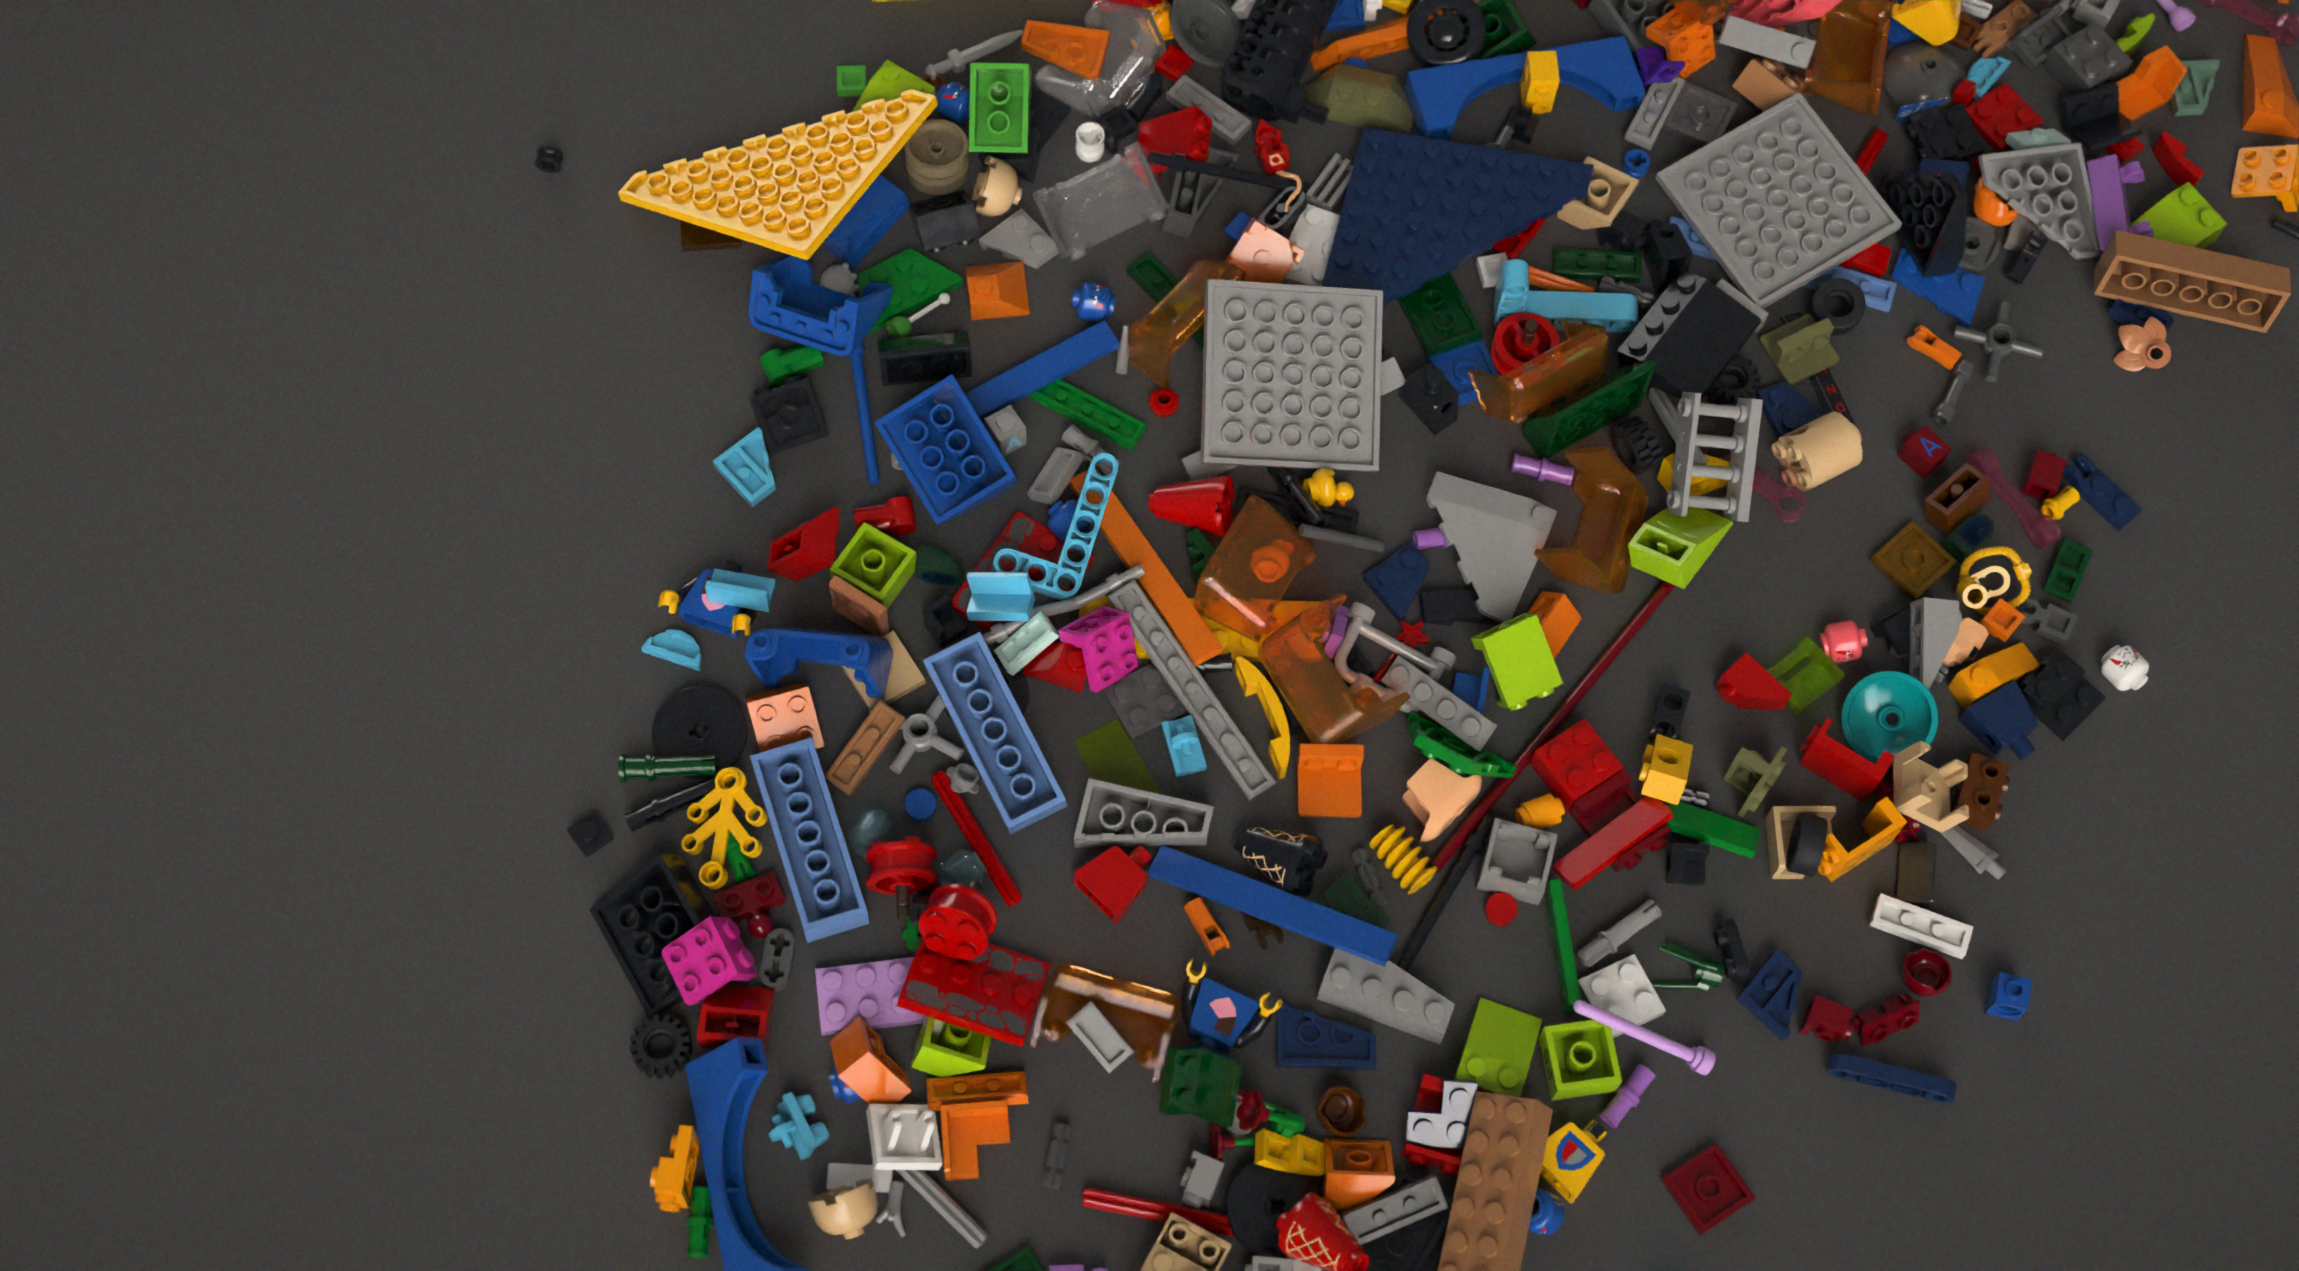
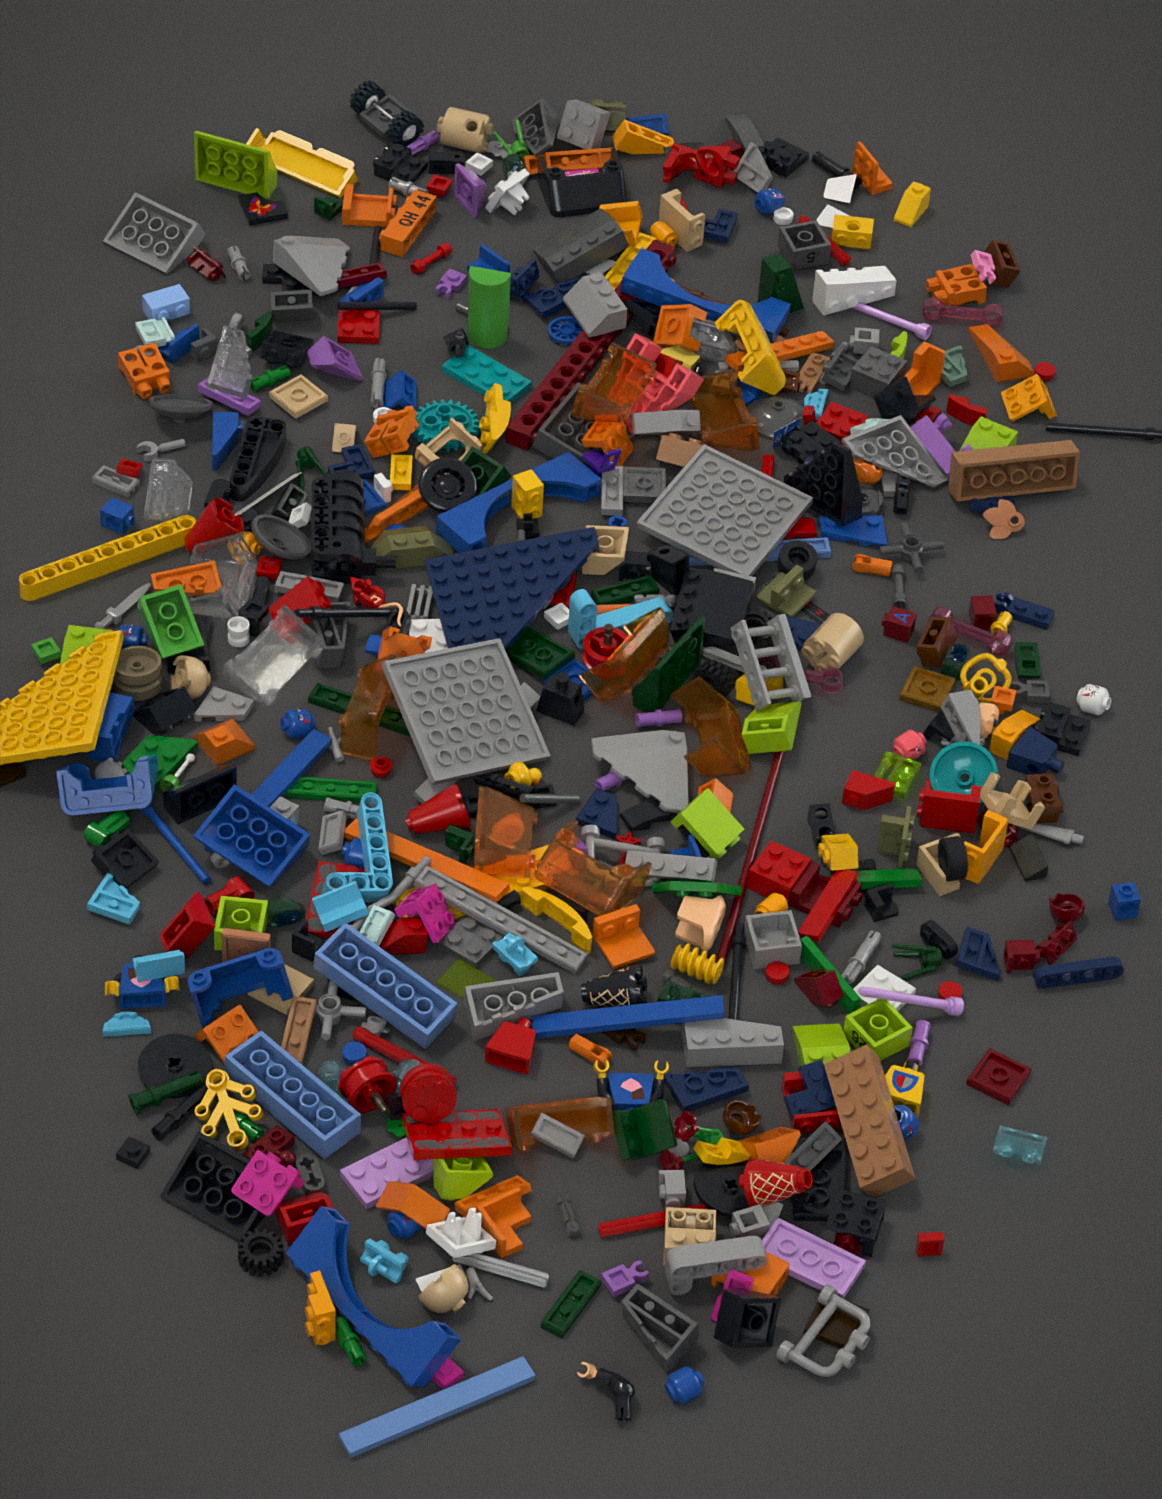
camera: 25 degrees left, 20 degrees down
white plate [1869,893,1973,959] -> none
none -> dark red slope [793,970,844,1008]
none -> red tile [938,981,962,1000]

